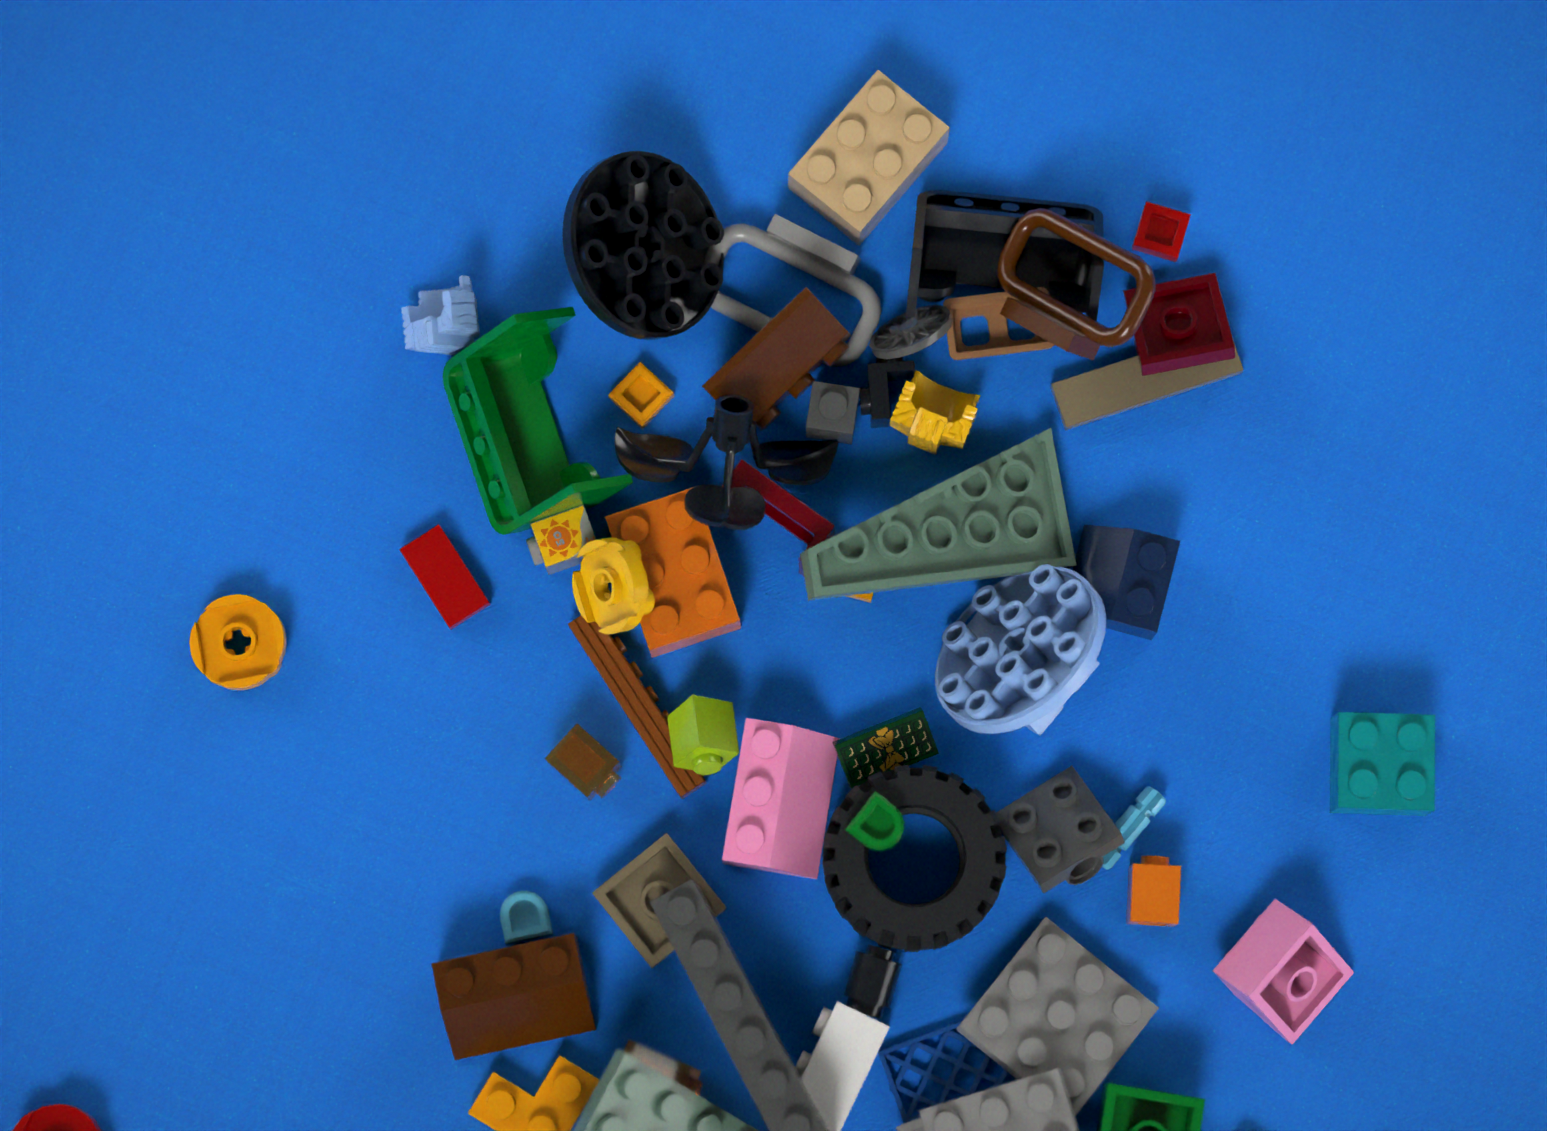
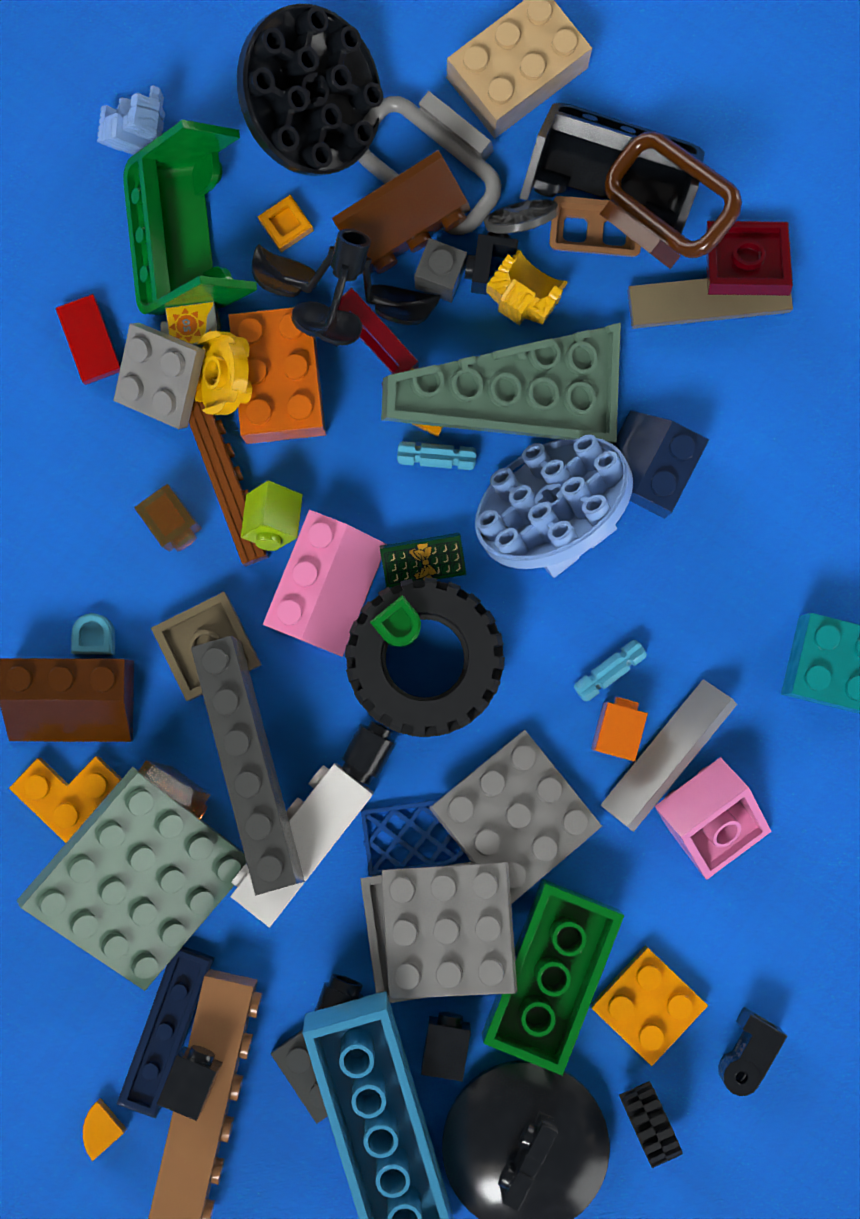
camera: 10 degrees right, 5 degrees up
dark grey plate [996,766,1125,893] -> none
red plate [1132,201,1191,262] -> none
none -> light grey plate [113,323,206,429]
none -> medium azure axle [397,441,476,470]
none -> light grey tile [601,679,737,832]

